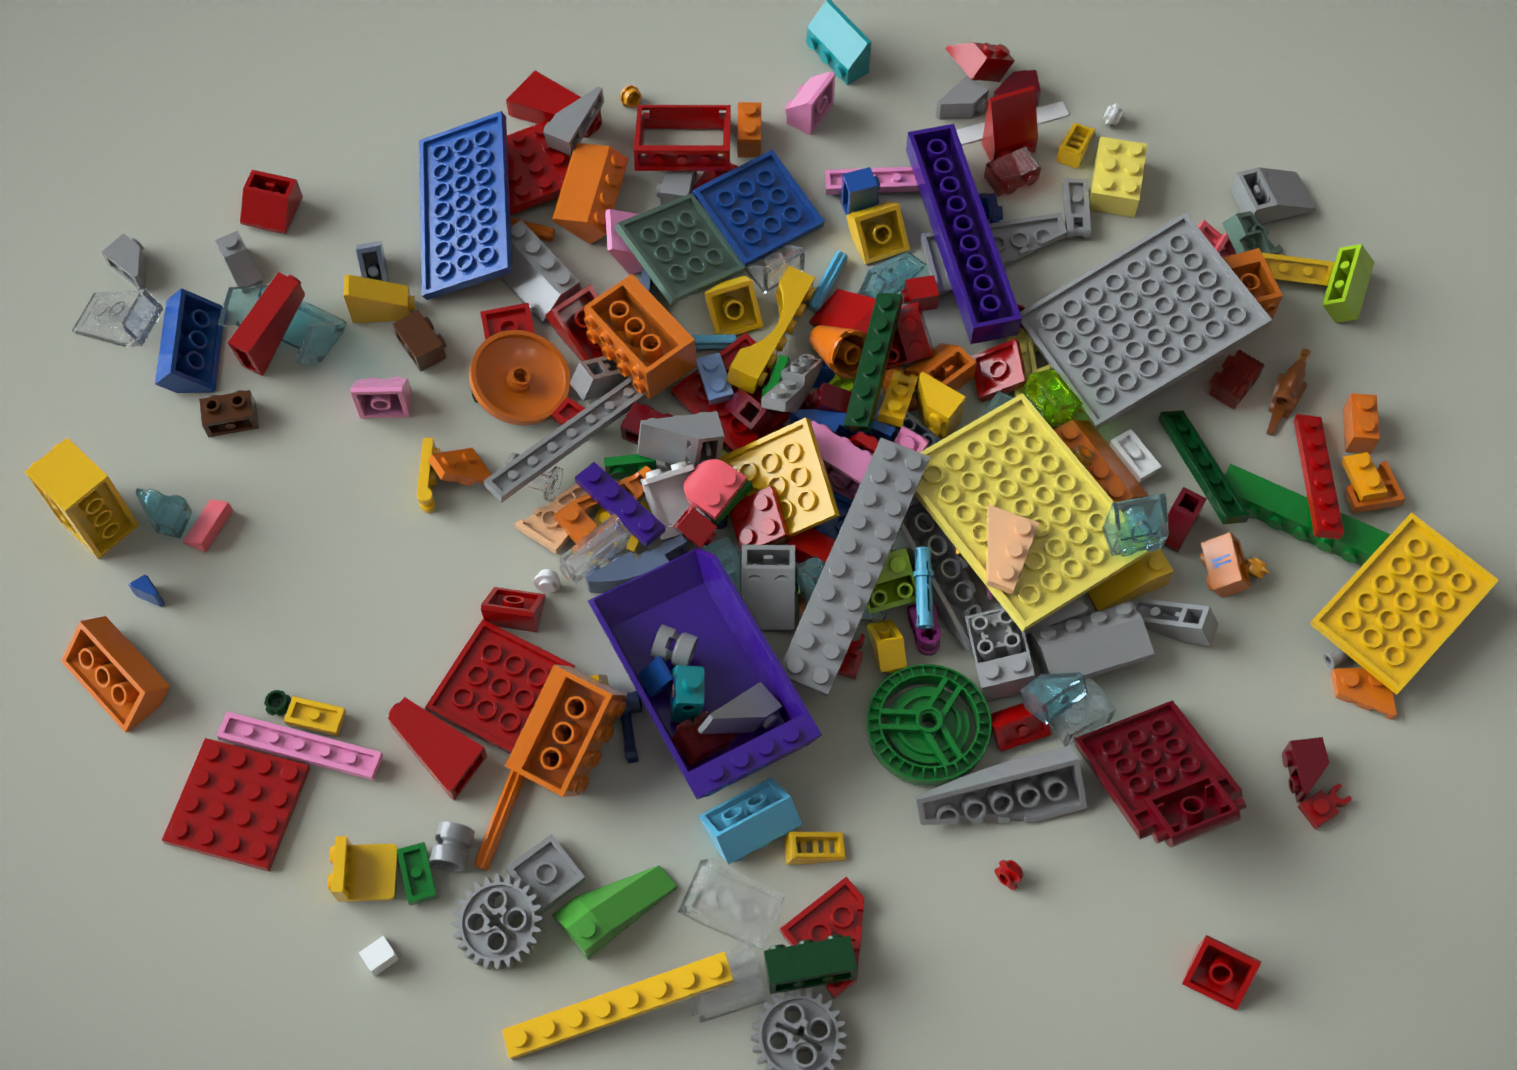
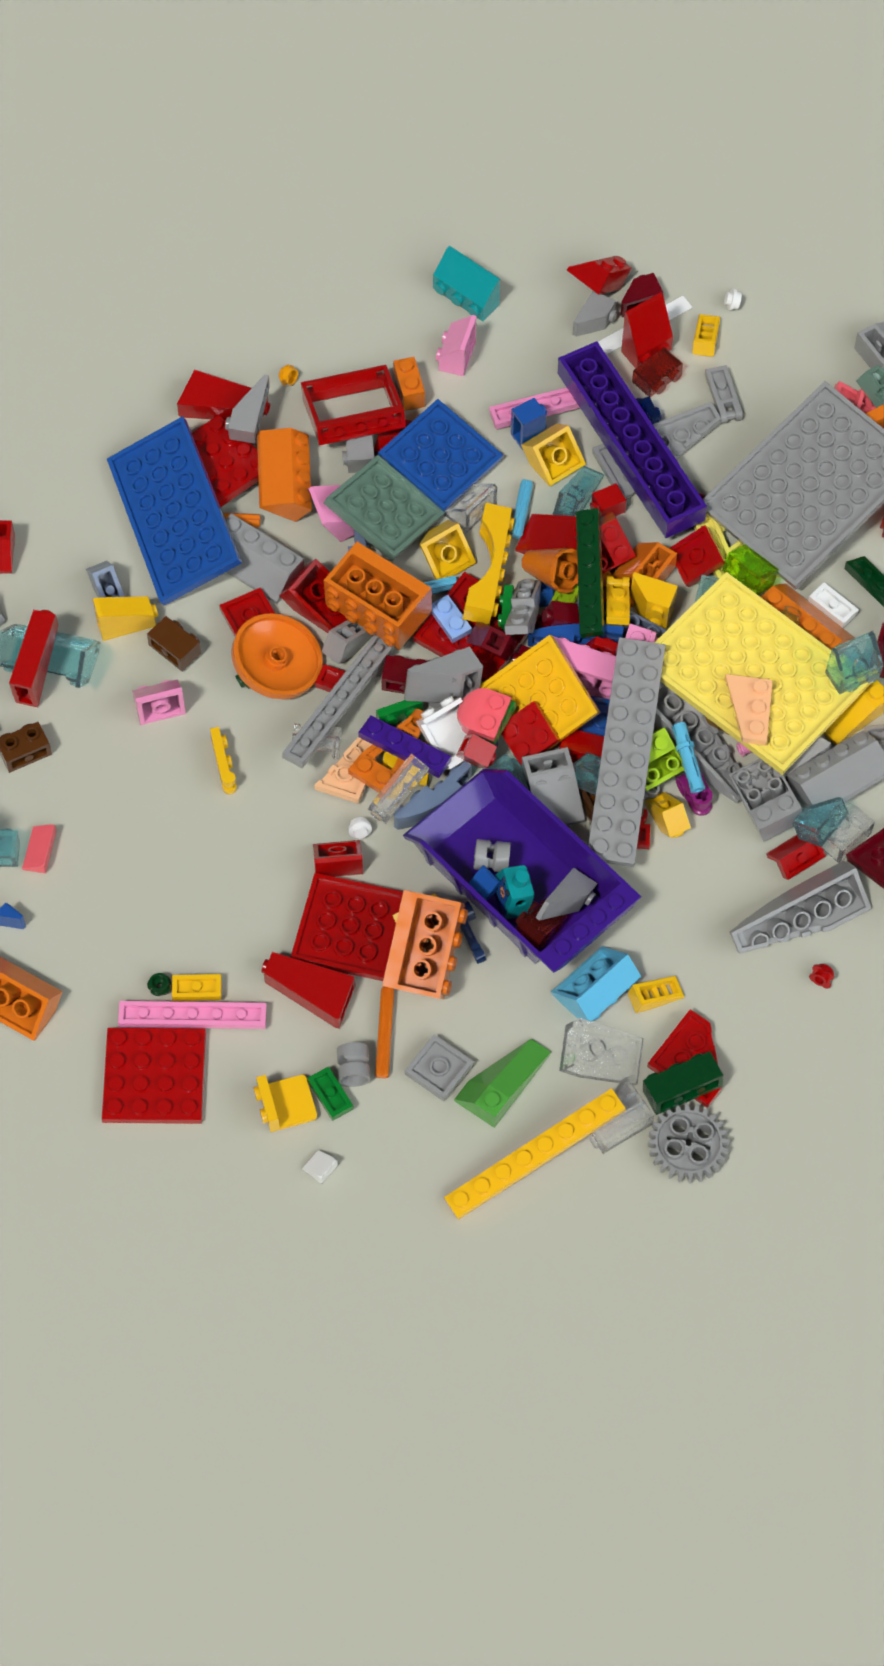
camera: 15 degrees left, 0 degrees up
orange wing [428,448,492,490] -> none
light grey gear [452,874,546,970] -> none
green piece [866,664,992,786] -> none
light yellow brick [1089,136,1147,218] -> none

